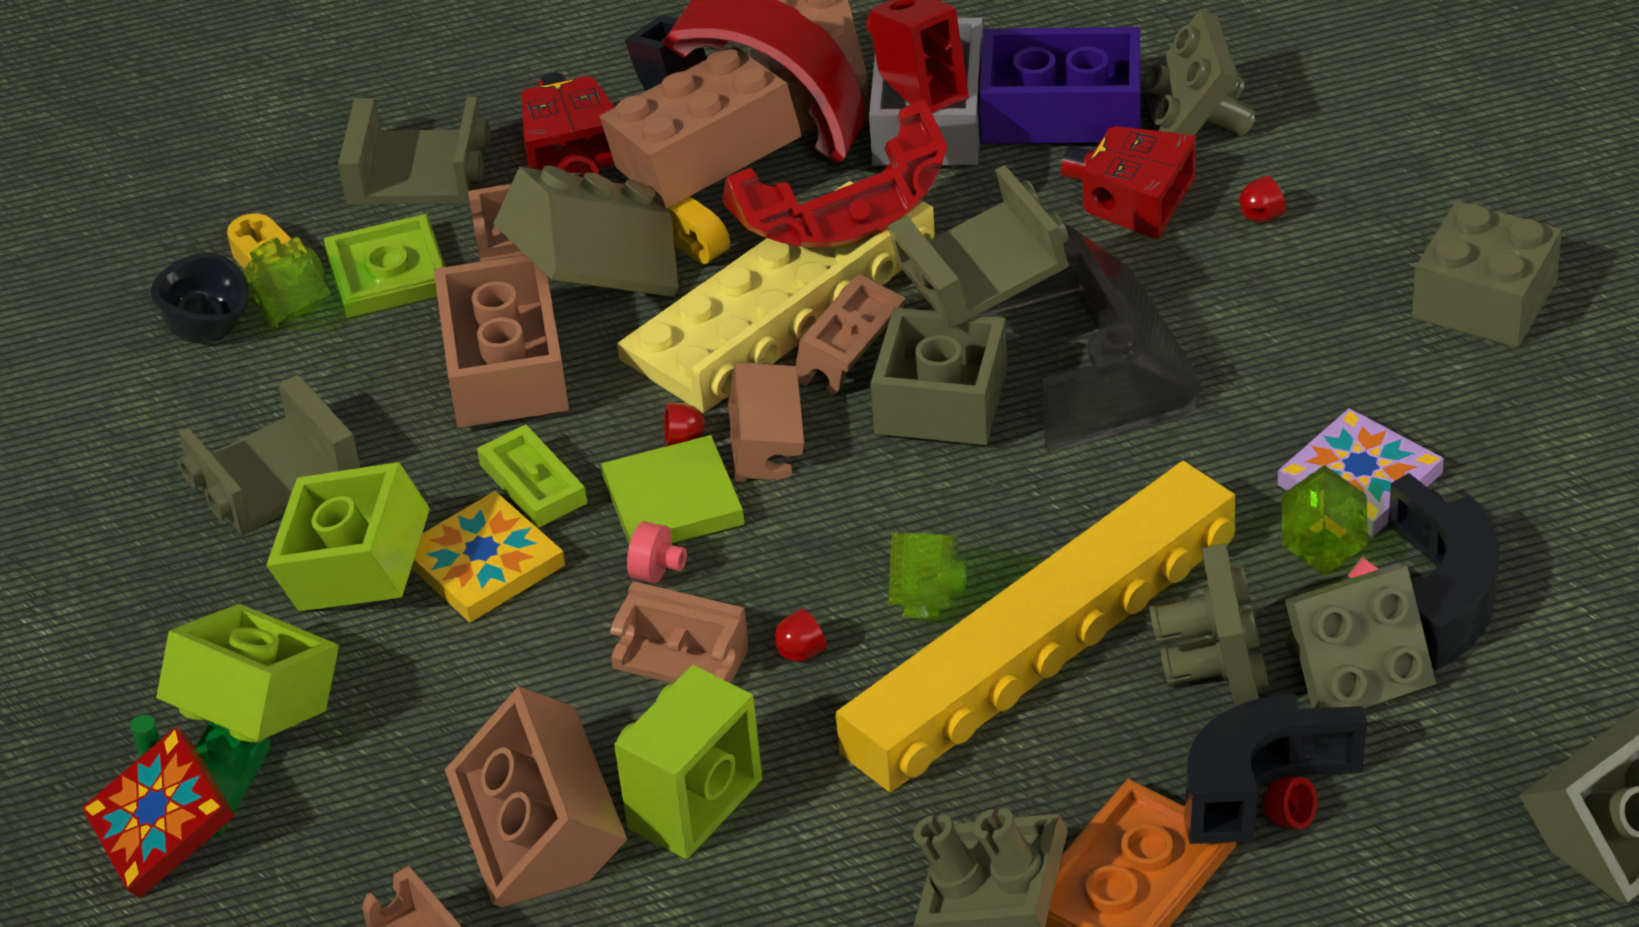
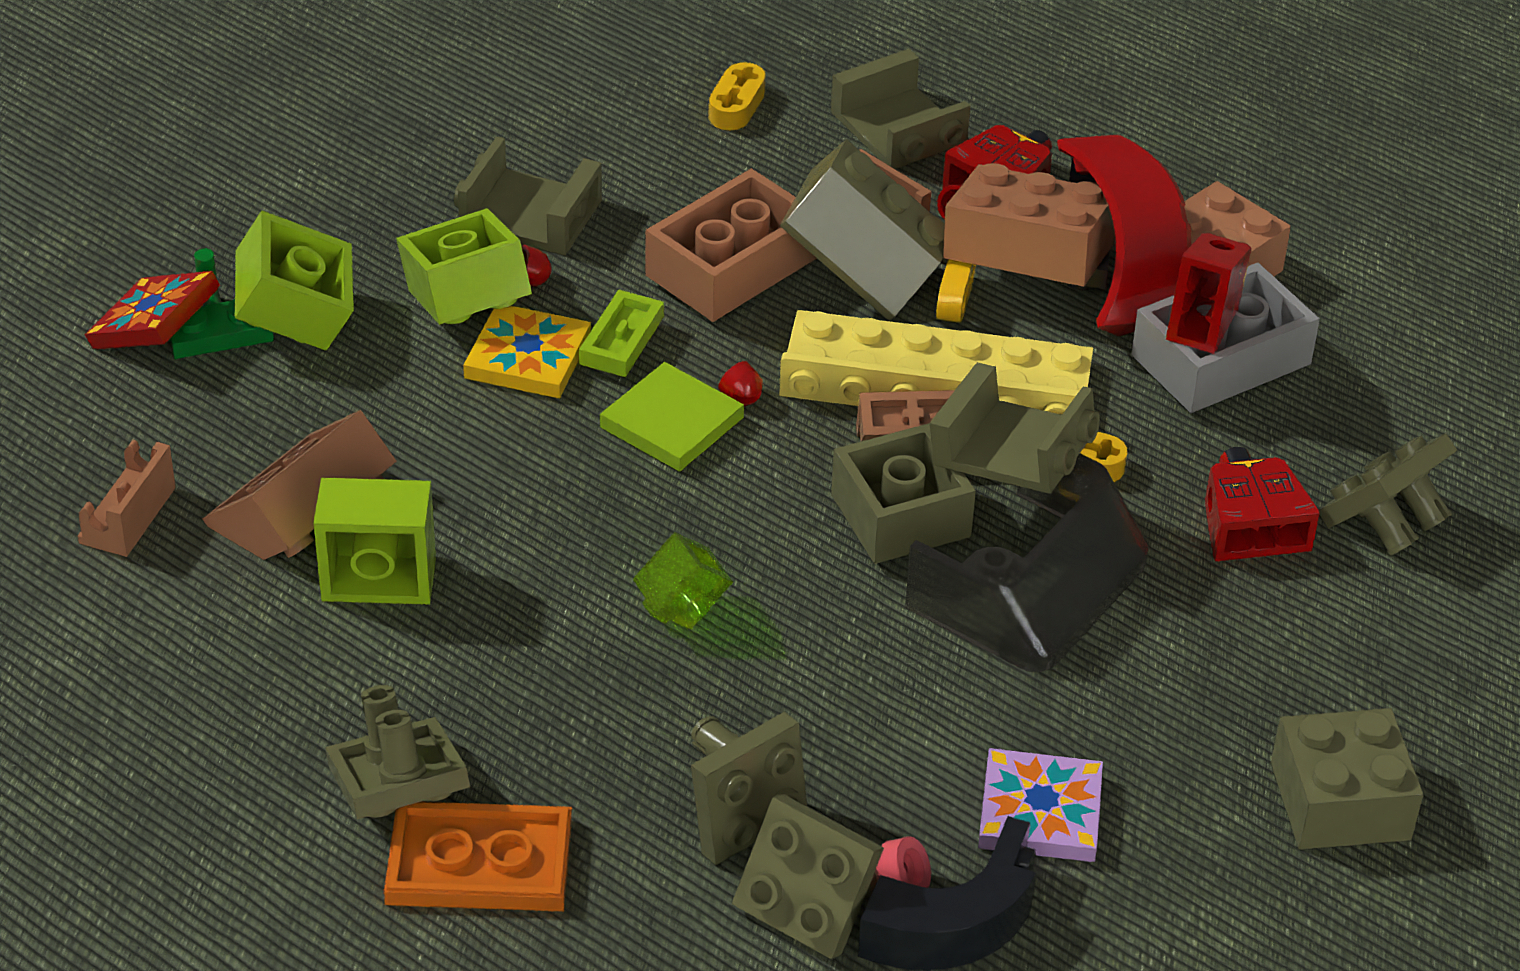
camera: 50 degrees right, 0 degrees up
black helmet [151,253,249,343] -> none
clear neon green brick [243,237,331,330] -> none
lime tile [323,214,446,318] -> none
nougat hinge [610,581,749,683] -> none
coral tile [627,521,687,584] -> none
red windscreen [722,100,948,248] -> none
nougat hinge [728,362,804,482] -> none
red hinge [775,608,827,662] -> none
yellow brick [836,461,1236,793] -> none
dark purple brick [979,27,1141,145] -> none
black arch [1184,694,1367,844] -> none
red hinge [1239,175,1286,224] -> none
red hinge [1260,777,1318,829] -> none
clear neon green brick [1282,465,1368,576] -> none

